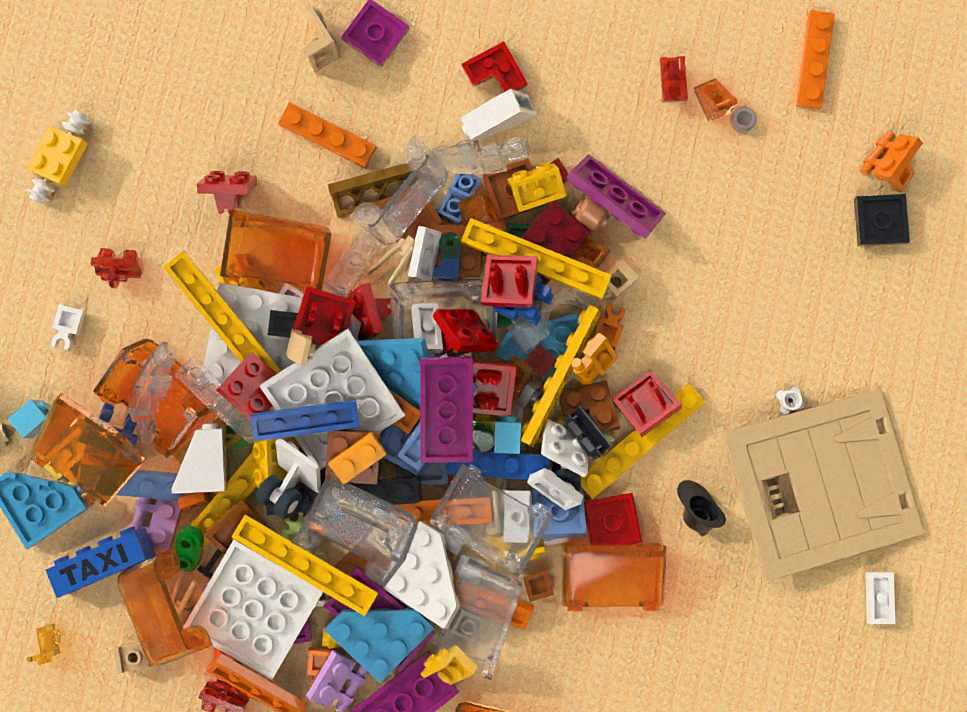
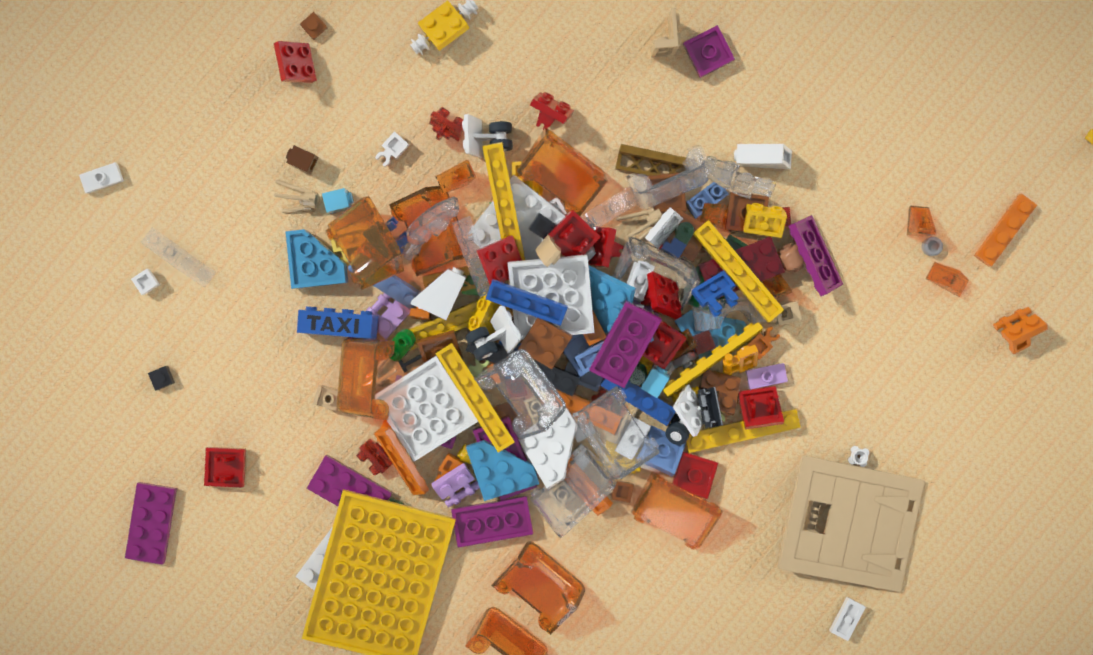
camera: 30 degrees right, 5 degrees up
clear yellow bracket [26,623,61,665] -> none
orange plate [278,102,377,169] -> none
light orange plate [328,432,387,485] -> none
yellow bracket [421,645,478,685] -> none
red plate [461,41,527,93] -> none
red plate [481,255,539,308] -> none
white plate [527,468,583,510] -> none
clear red hips [659,56,688,102] -> none
black piece [677,480,726,536] -> none
black plate [854,194,910,247] -> none
none -> clear orange slope [435,160,476,194]
none -> white plate [462,114,513,158]
none -> lavender plate [746,363,788,389]
none -> clear orange slope [925,262,969,297]

